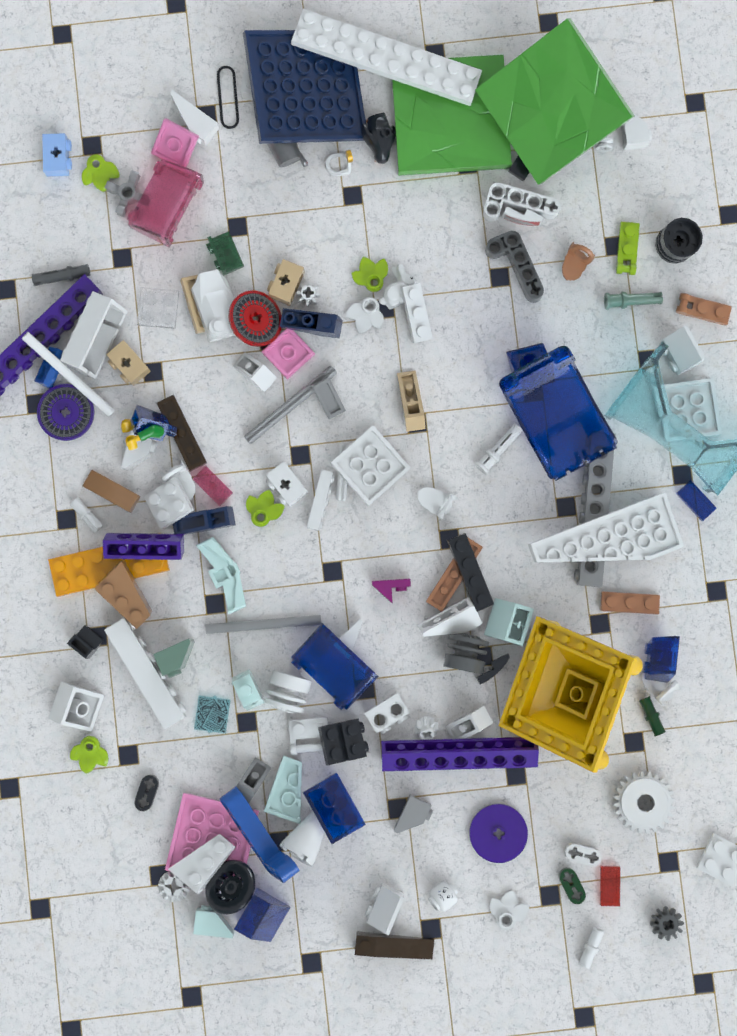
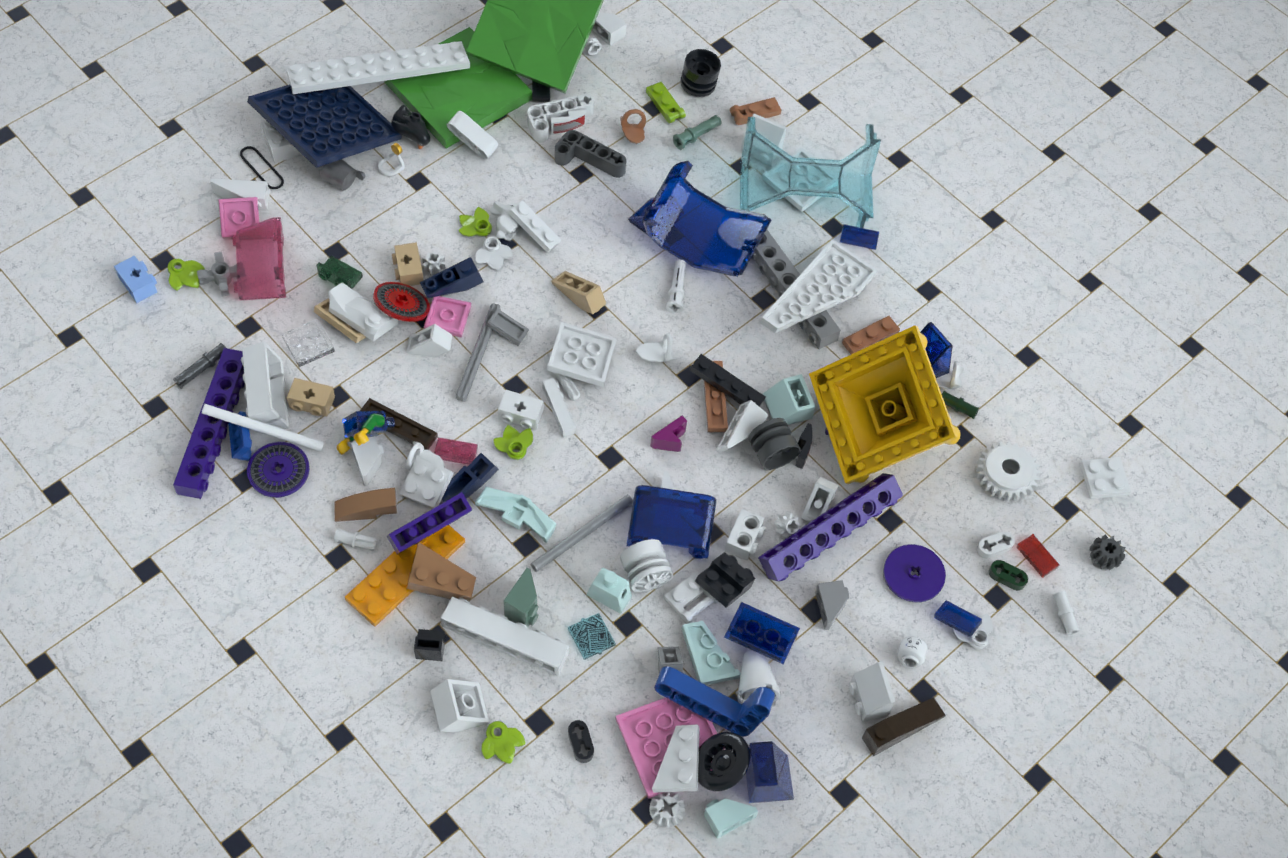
camera: 40 degrees left, 25 degrees down
none -> white beam [447,111,498,159]
none -> clear blue tile [934,600,982,637]

